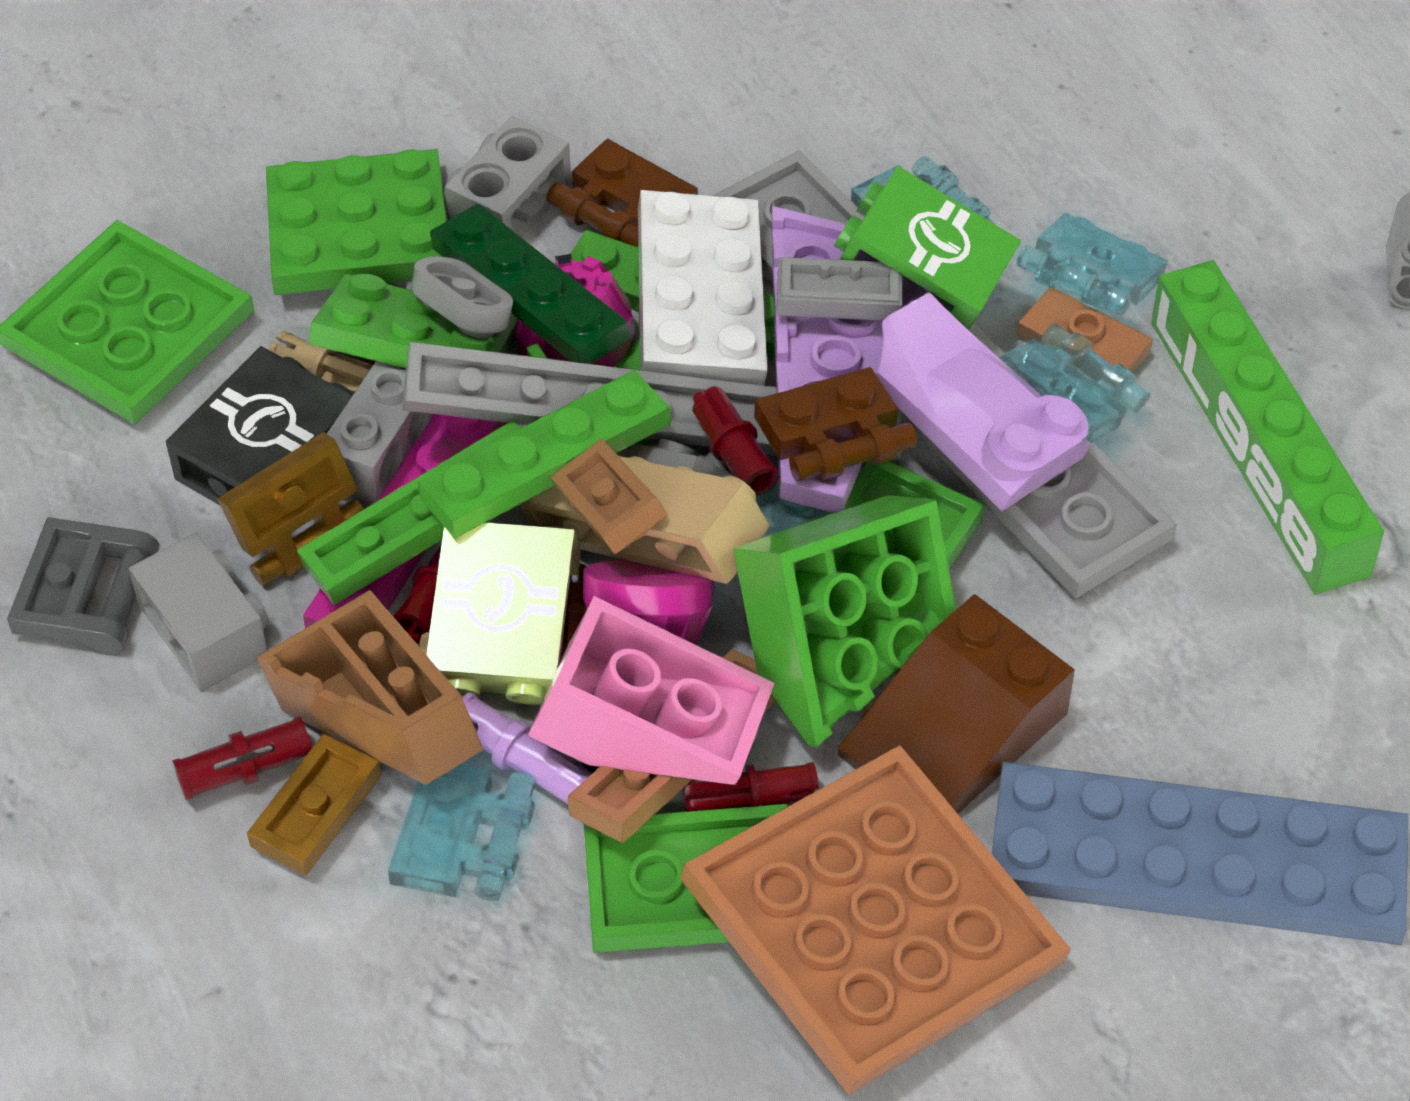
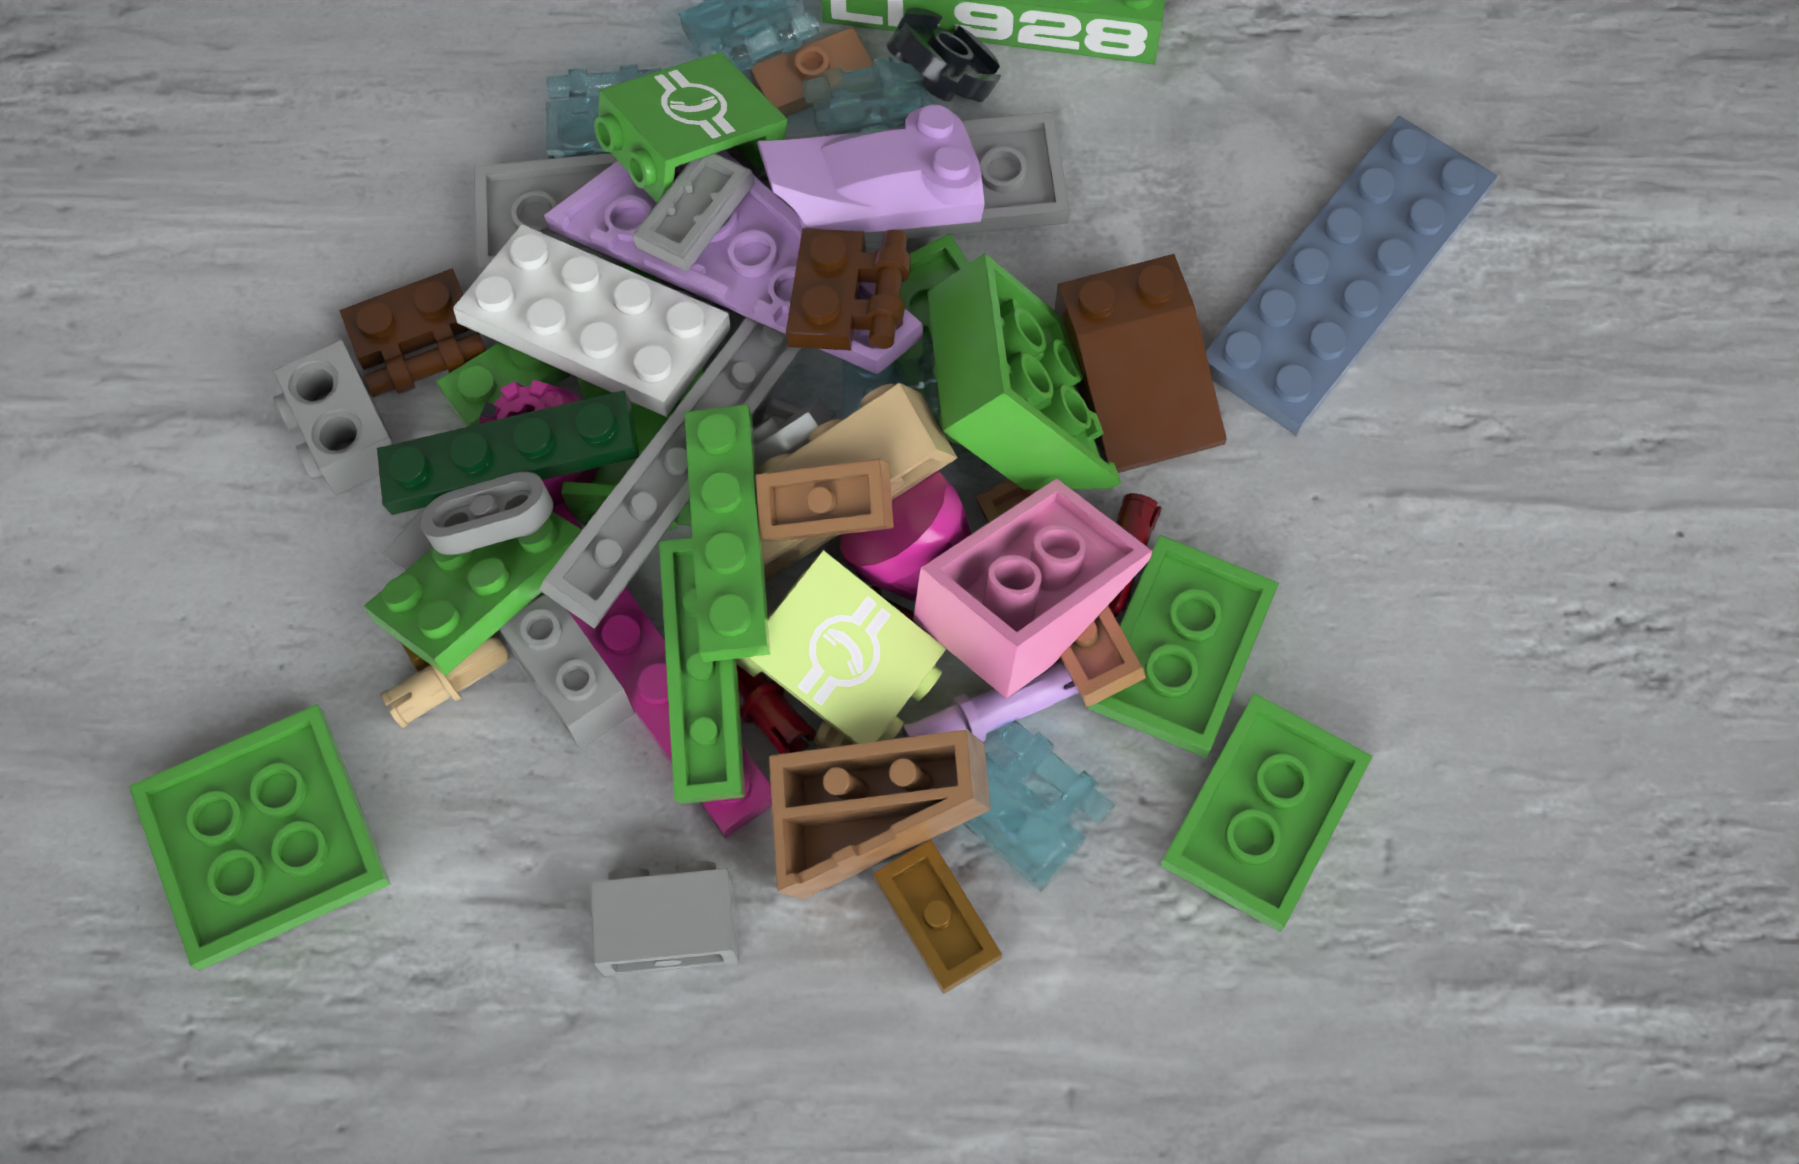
camera: 60 degrees left, 15 degrees up
dark grey plate [7,517,160,655] -> none
pearl dark grey panel [165,346,353,505] -> none
dark red pin [172,716,312,800] -> none
pearl gold plate [217,432,364,586] -> none
bright green plate [266,149,446,295] -> none
nougat plate [680,745,1071,1095] -> none
dark red axle [692,386,780,497] -> none
none -> black plate [886,8,1001,102]
none -> bright green plate [1160,693,1373,932]

